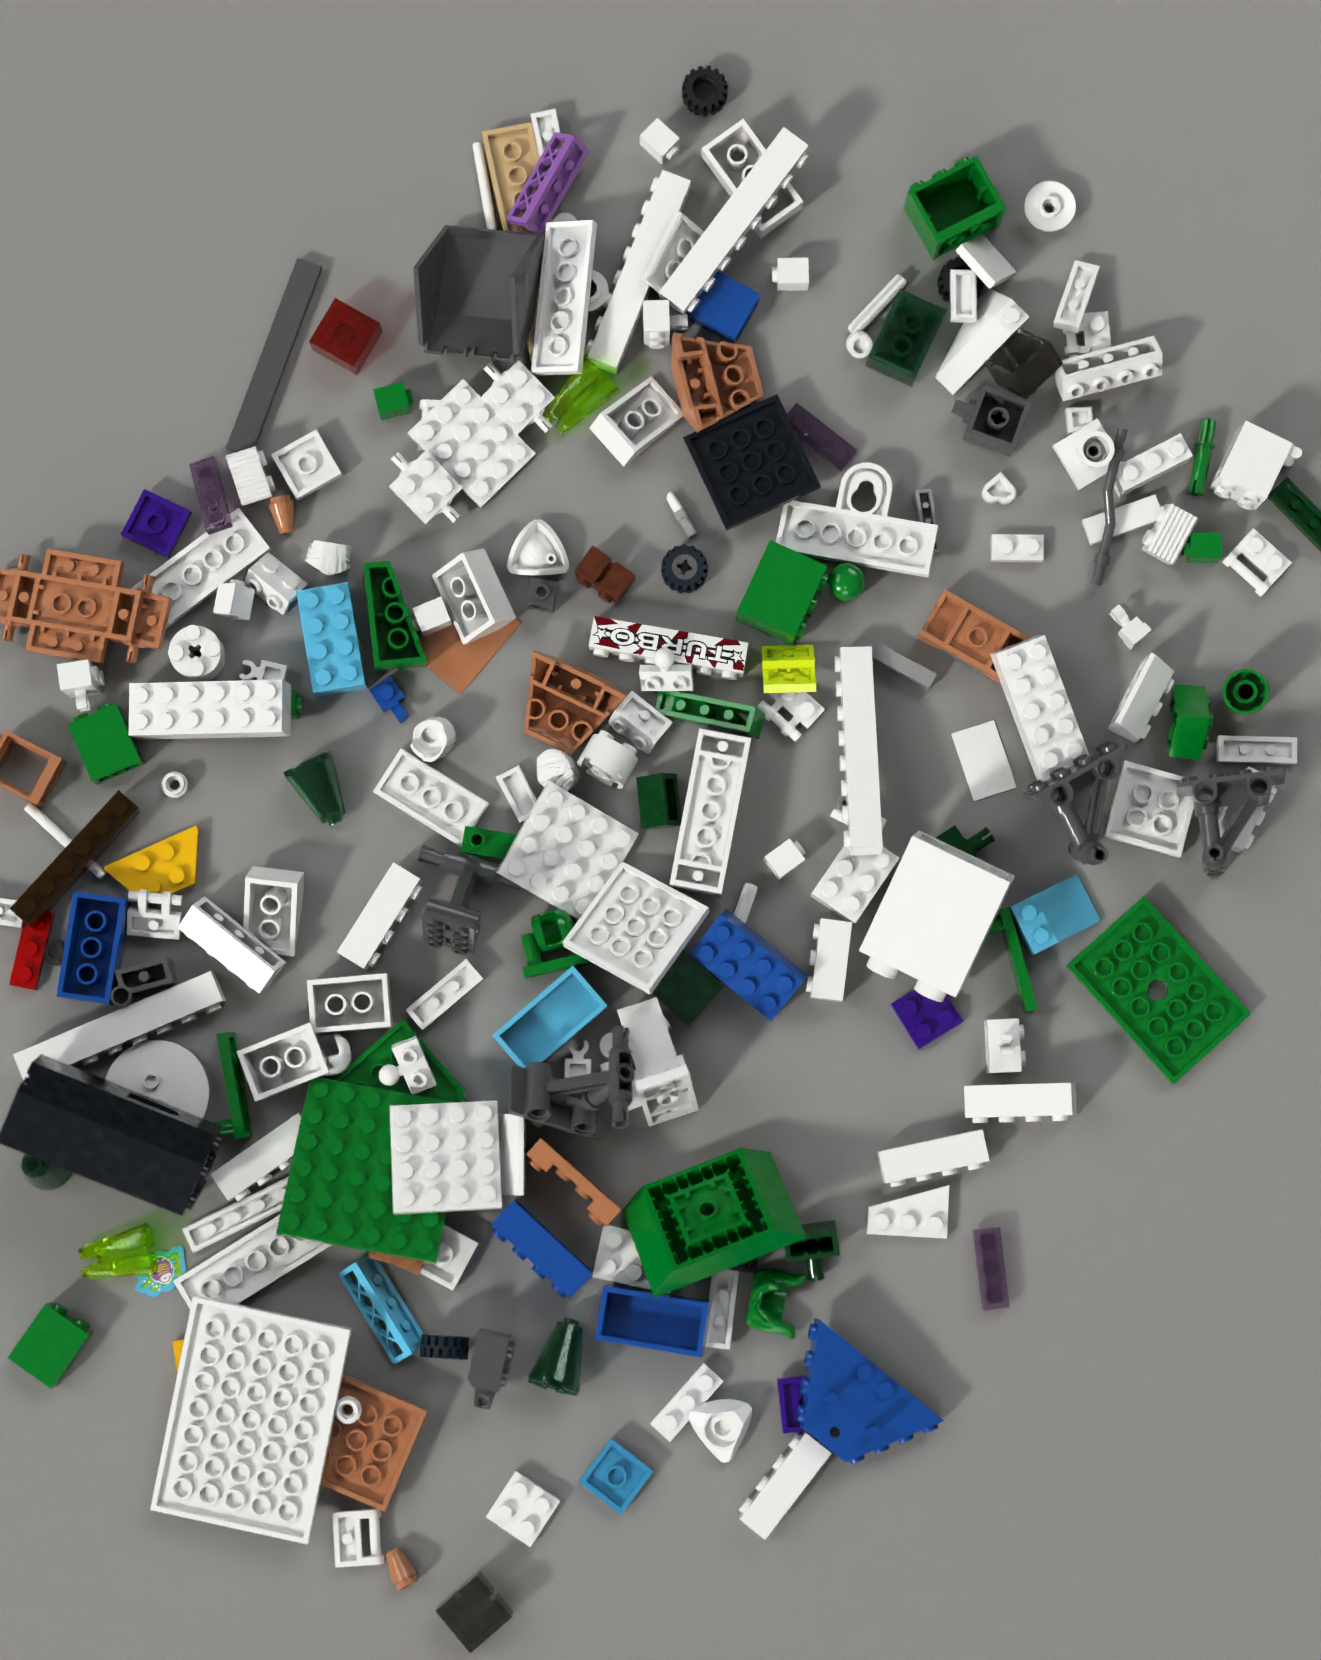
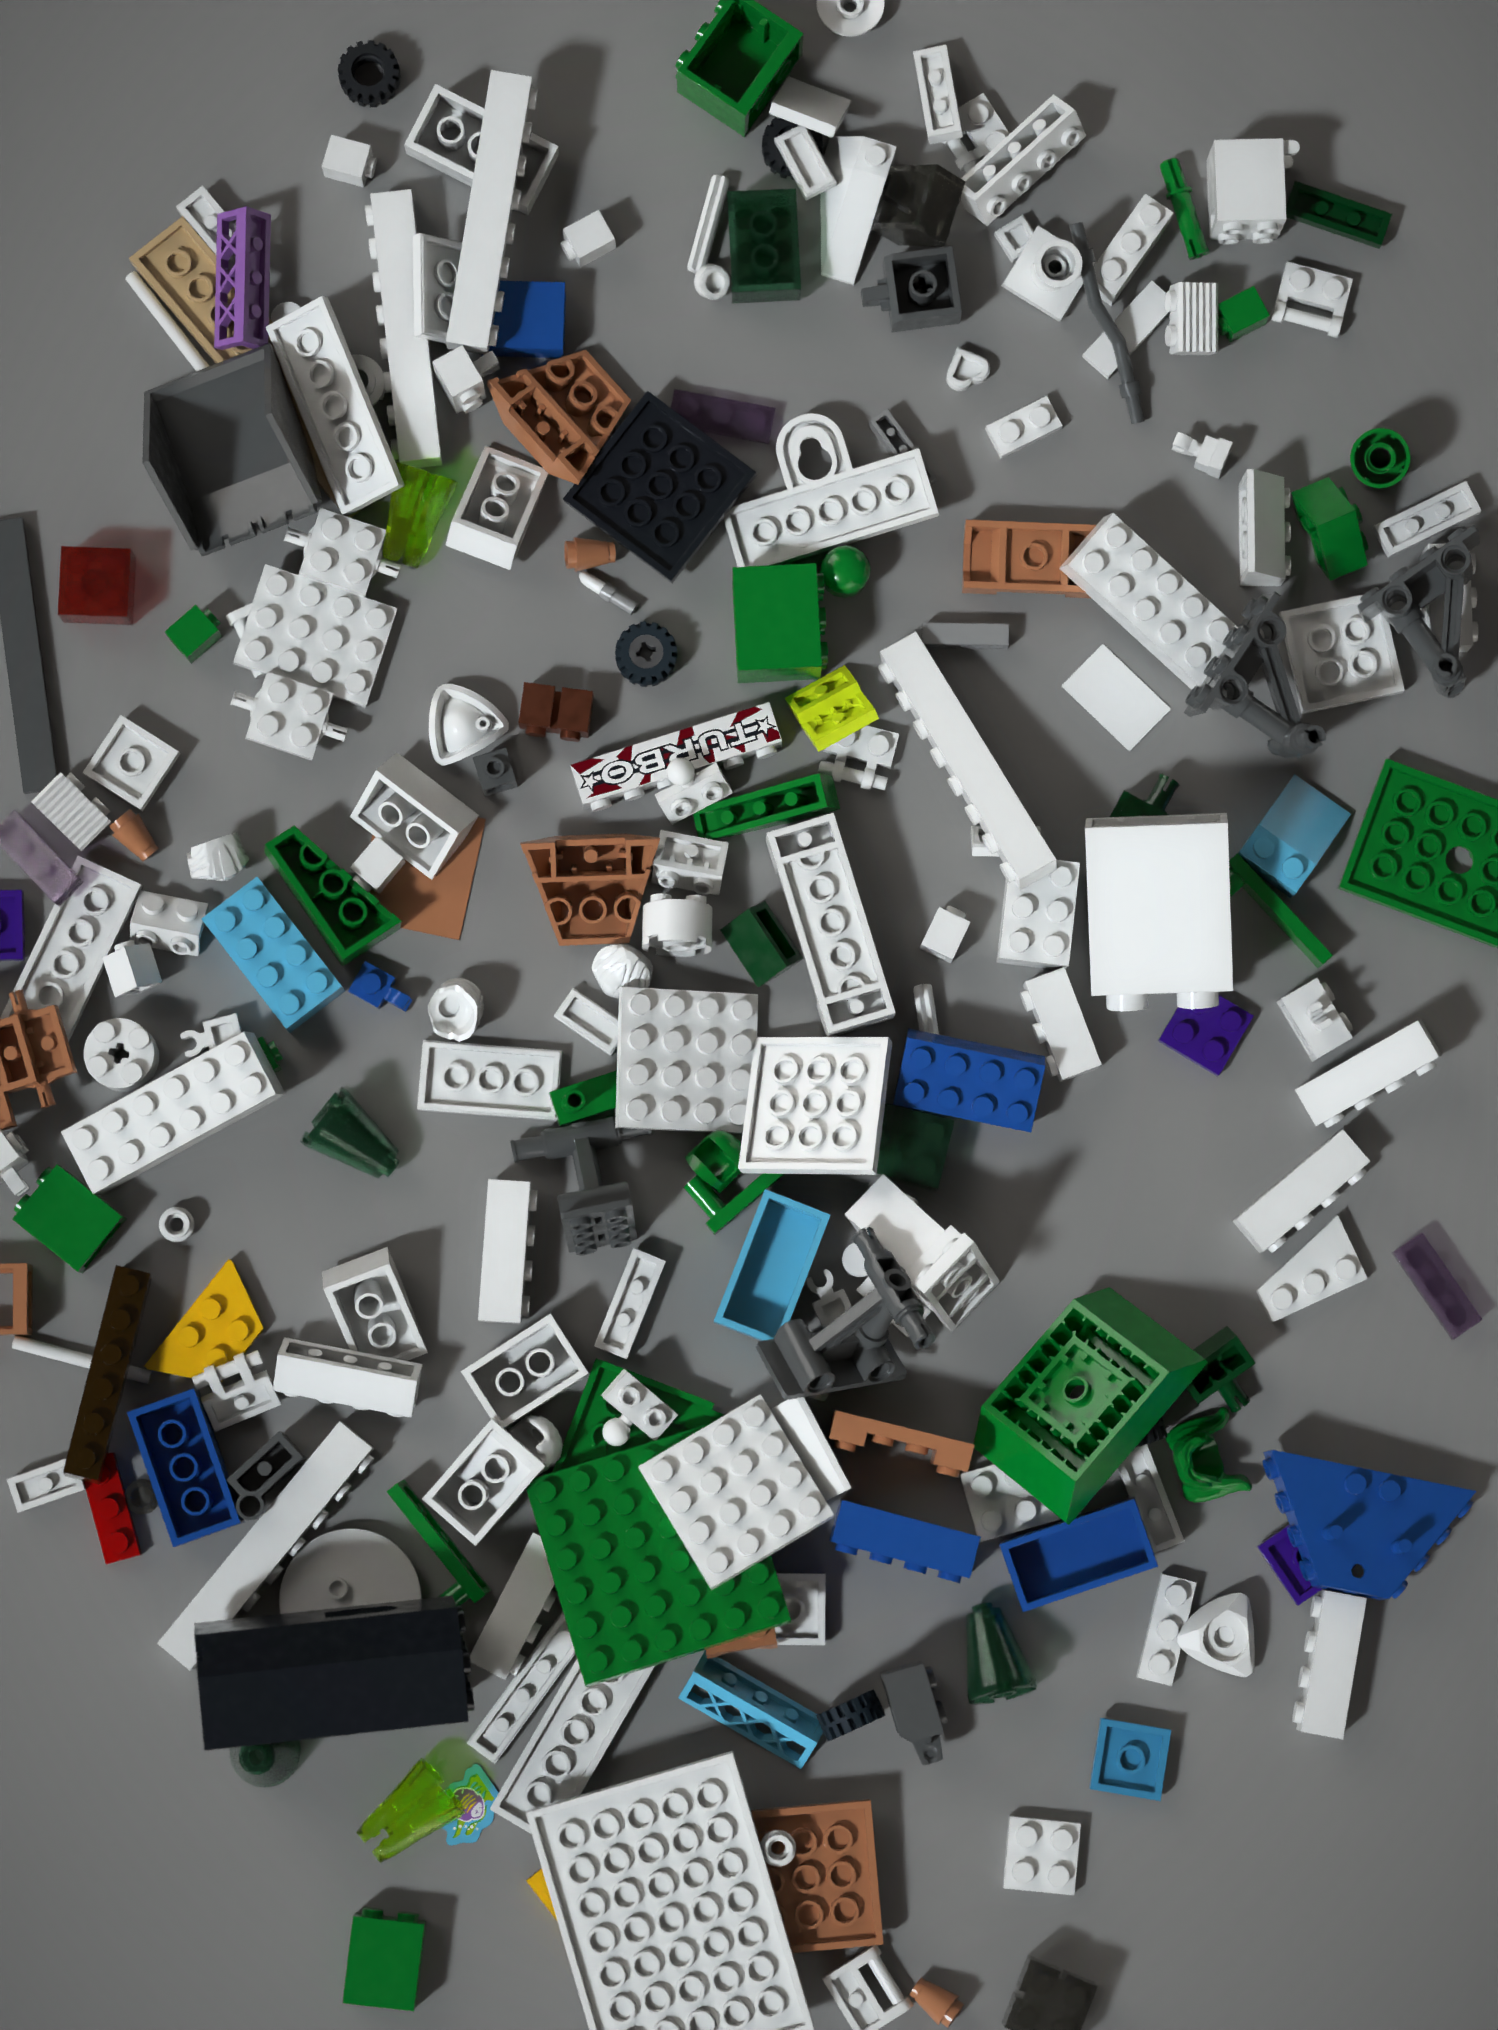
camera: 30 degrees left, 0 degrees up
none -> nougat cone [564,537,616,572]

